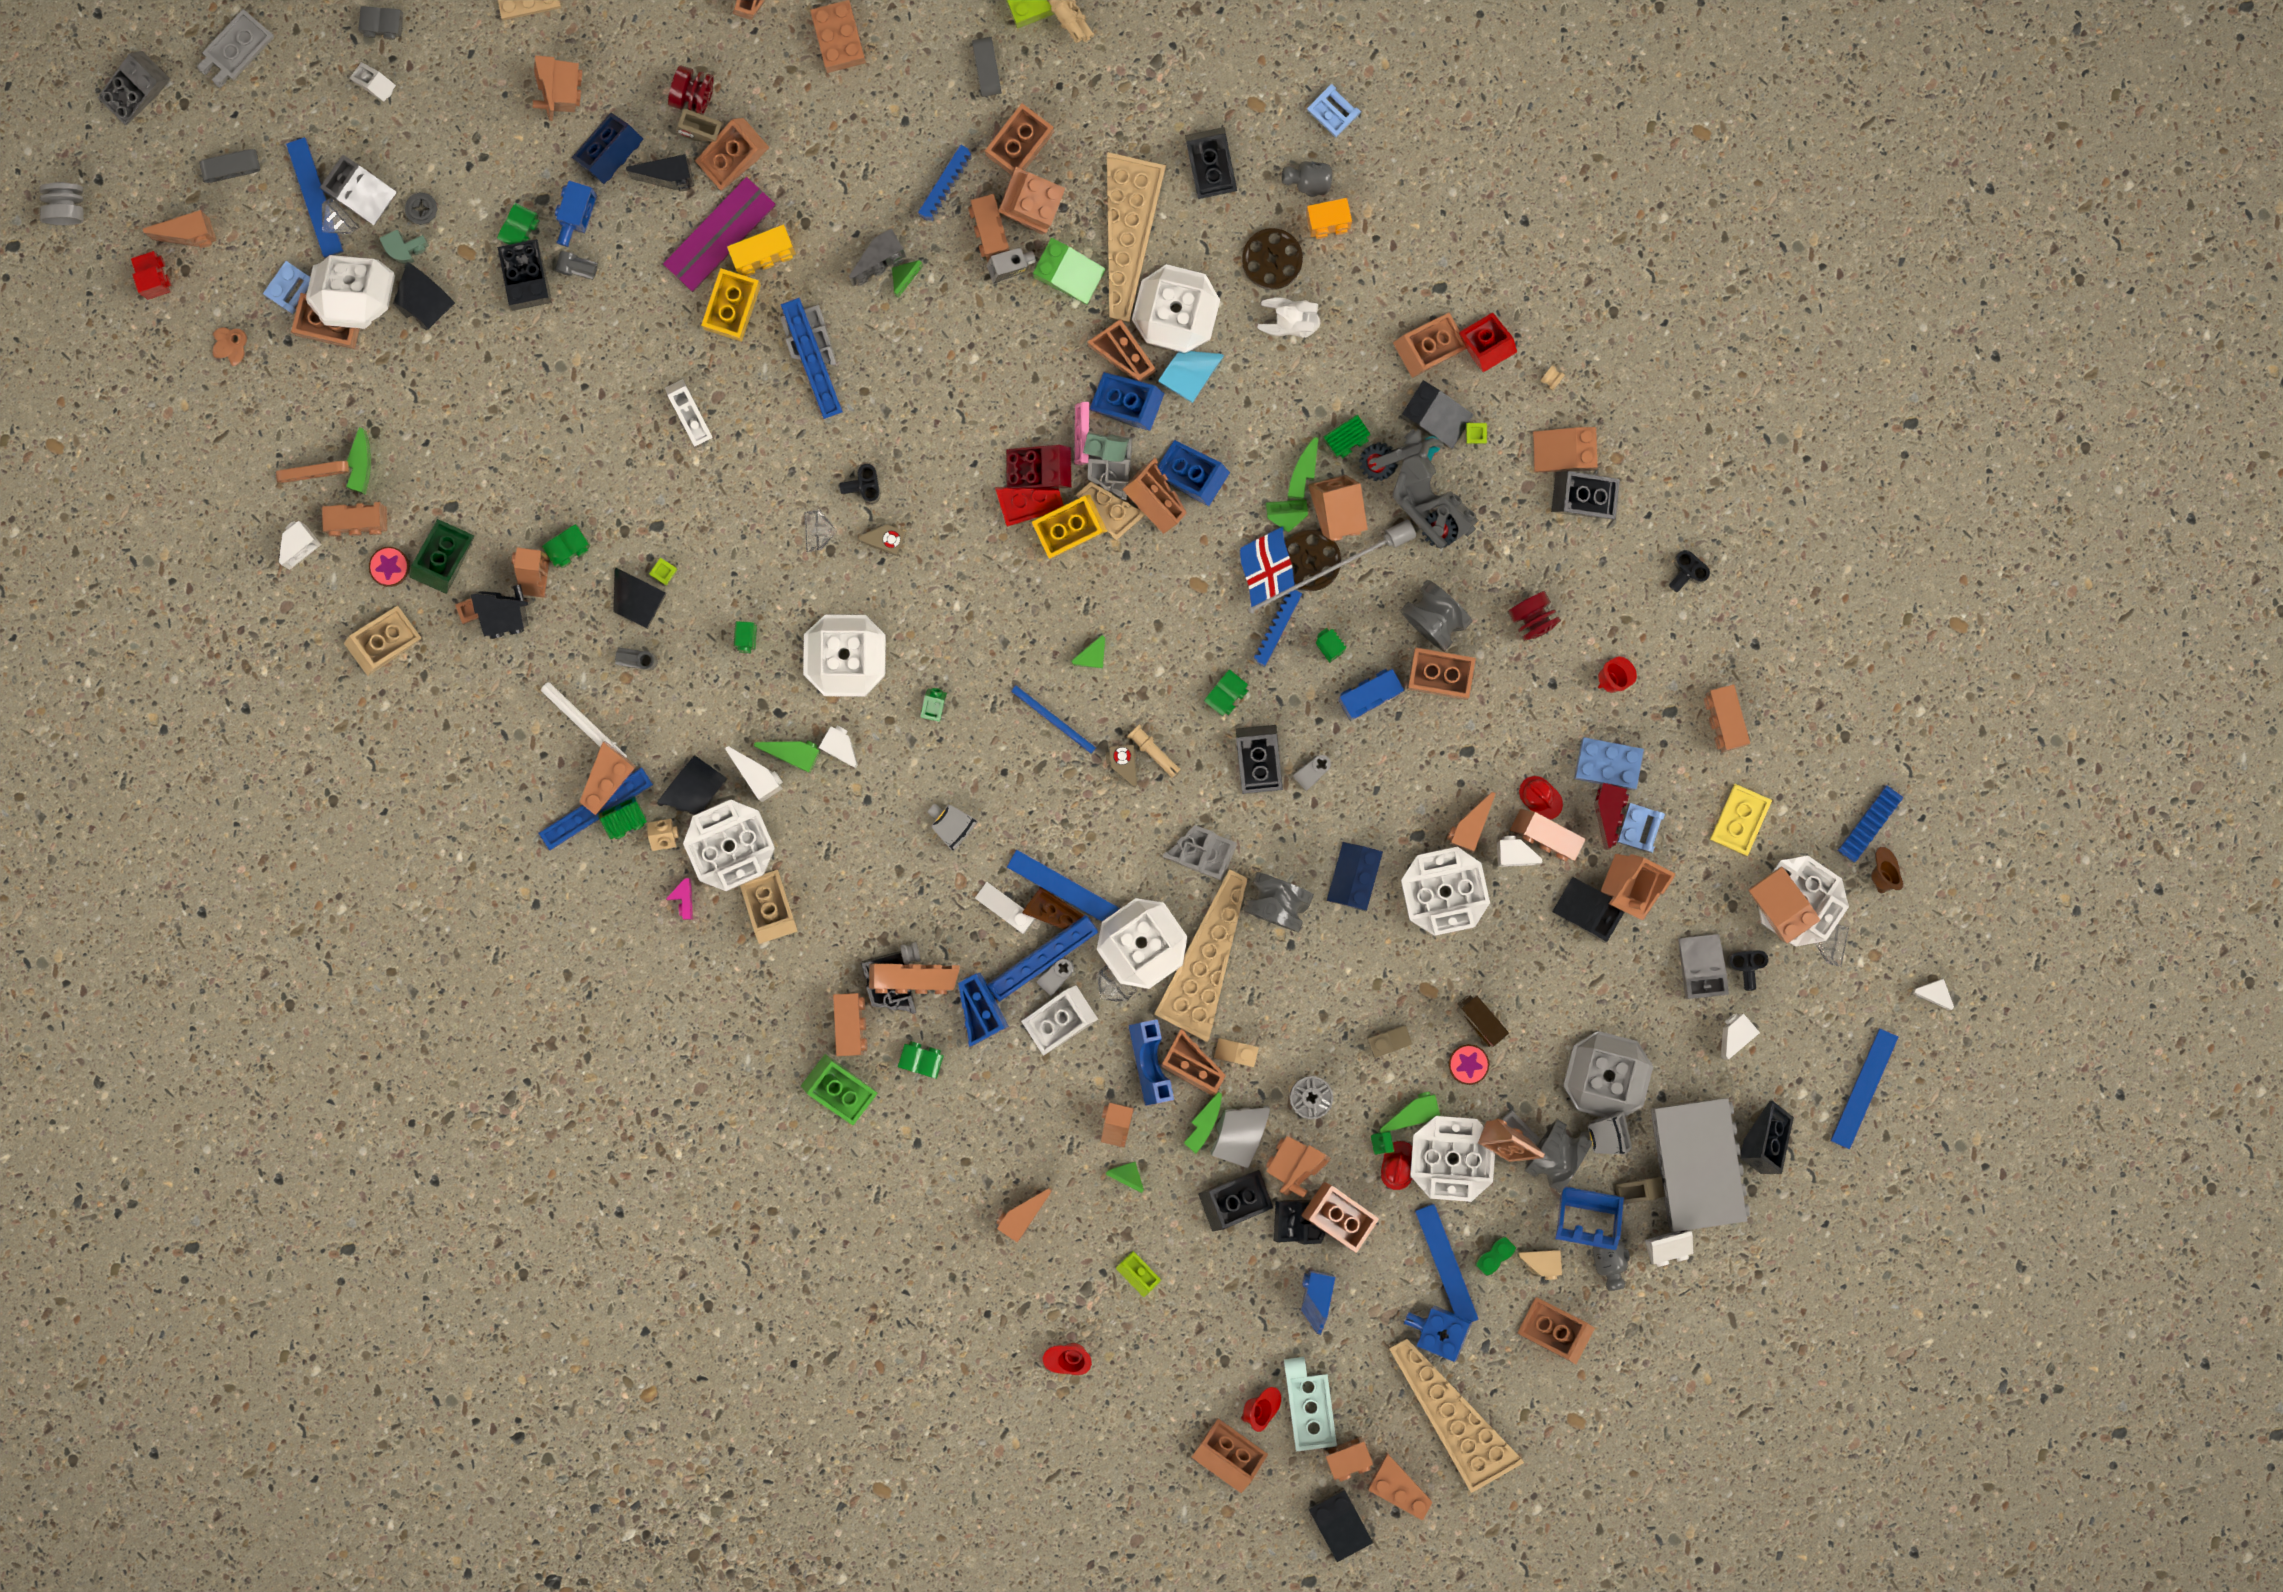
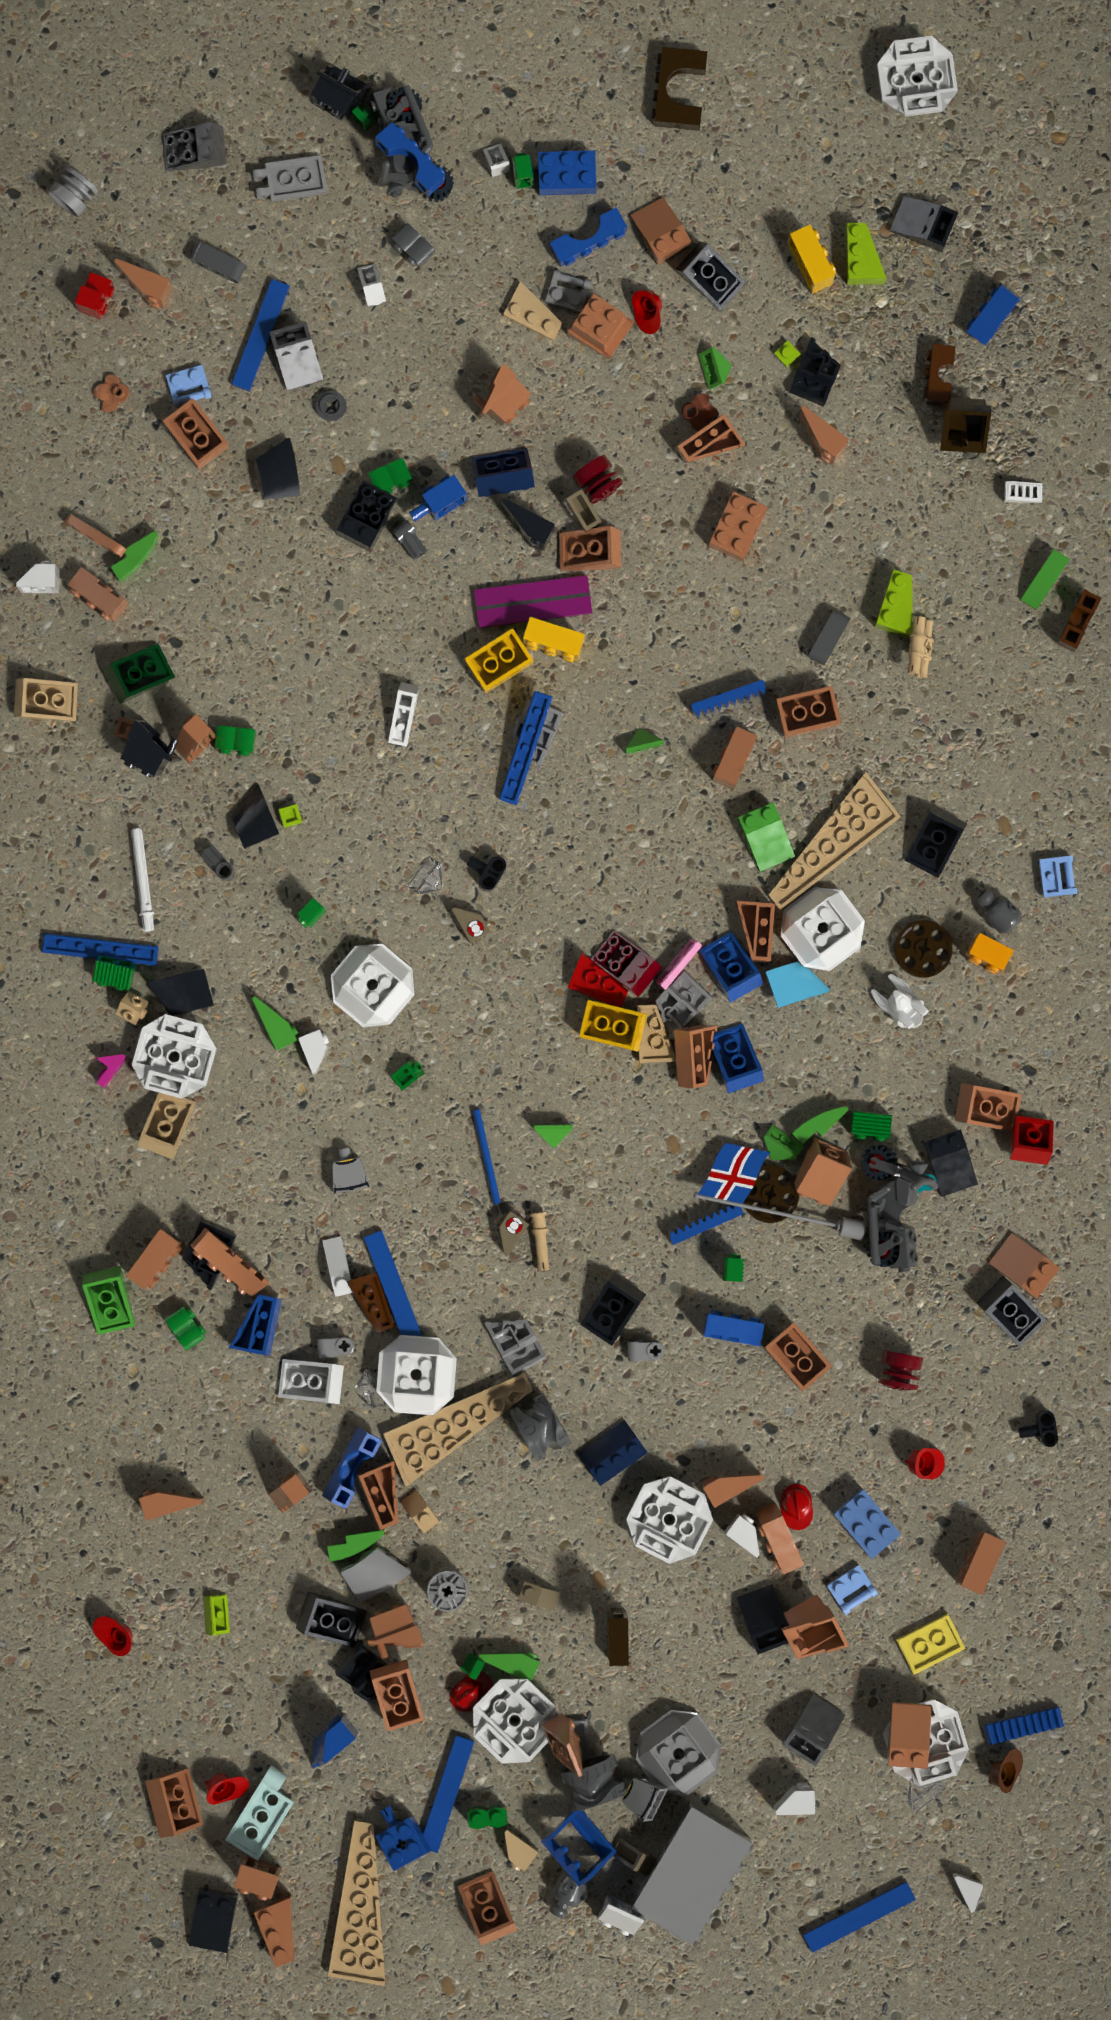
camera: 30 degrees right, 0 degrees up
white piece [306,255,395,329] -> none
clear slope [322,197,360,234] -> none
tile [369,547,410,587] -> none
sand green brick [379,229,429,264] -> none
nougat wedge [580,741,637,815] -> none
white slope [725,746,783,802] -> none
flat silver slope [849,228,906,286] -> none
light grey wheel [900,942,921,965] -> none
light grey torso [986,248,1036,284] -> none
blue tile [987,915,1098,1002] -> none
nougat piece [998,167,1065,235] -> none
sand green brick [1083,432,1129,462] -> none
bright green slope [1106,1162,1144,1193] -> none
green brick [1204,669,1249,717] -> none
dark grey piece [1400,580,1473,652] -> none
tile [1448,1044,1490,1085] -> none
lime plate [1466,423,1487,444] -> none
tan wheel [1540,365,1565,391] -> none
dark red slope [1594,783,1629,850] -> none
black beam [1727,950,1769,991] -> none
black slope [1740,1101,1794,1174] -> none

